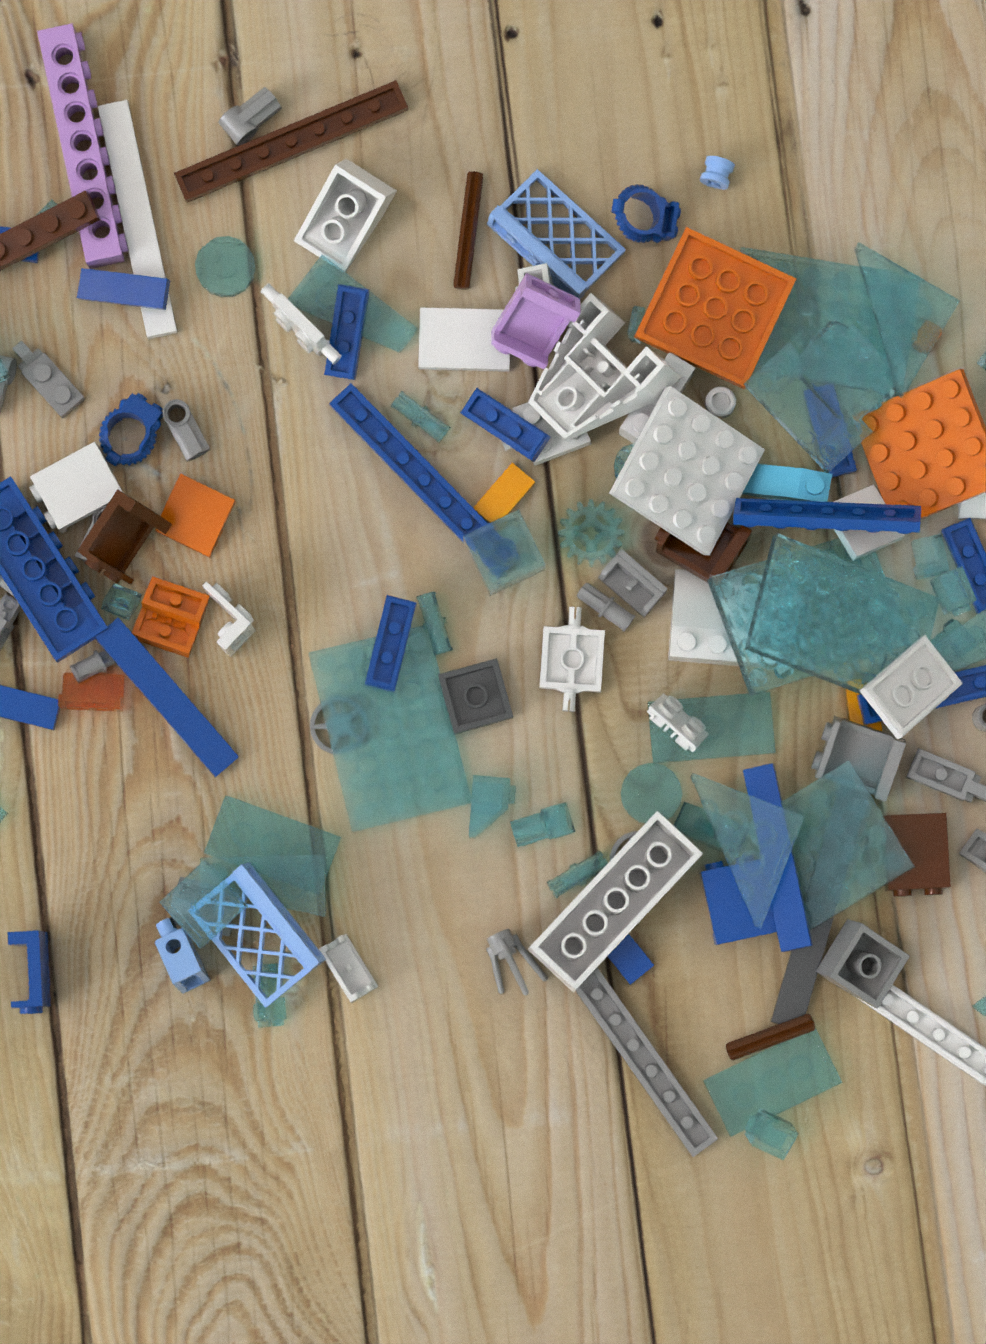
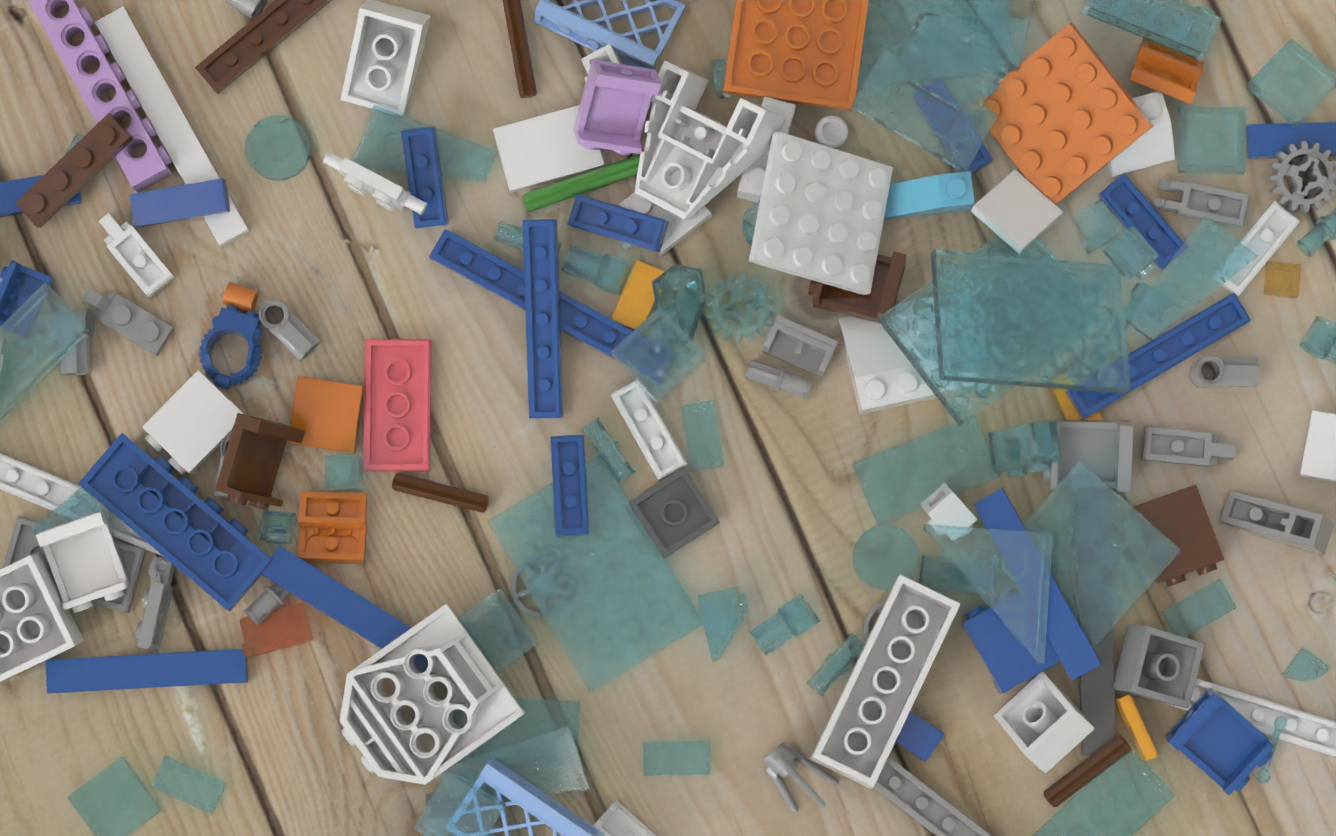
camera: 15 degrees left, 0 degrees up
white bracket [202,581,256,657] -> none
white plate [539,607,605,712] -> none
white hinge [647,693,709,753] -> none
blue plate [733,498,921,534] -> none
white tile [859,635,963,739] -> none
none -> white hinge [99,213,175,298]
none -> orange hinge [223,282,259,312]
none -> clear light blue brick [325,455,363,492]
none -> white hinge [340,603,526,785]
none -> coral tile [363,339,432,472]
none -> reddish brown axle [392,473,489,513]
none -> clear light blue brick [457,588,540,674]
none -> bright green axle [522,154,640,212]
none -> blue tile [523,219,563,418]
none -> clear light blue piece [561,244,632,295]
none -> white tile [610,379,687,481]
none -> clear light blue tile [643,741,711,776]
none -> clear light blue slope [652,264,707,345]
none -> clear light blue tile [681,400,724,472]
none -> white brick [920,482,977,541]
none -> clear light blue brick [988,422,1062,477]
none -> white slope [994,671,1095,774]
none -> light orange tile [1115,694,1158,761]
none -> clear light blue tile [1161,579,1237,637]
none -> blue panel [1165,687,1274,795]
none -> clear light blue hinge [1256,717,1287,783]

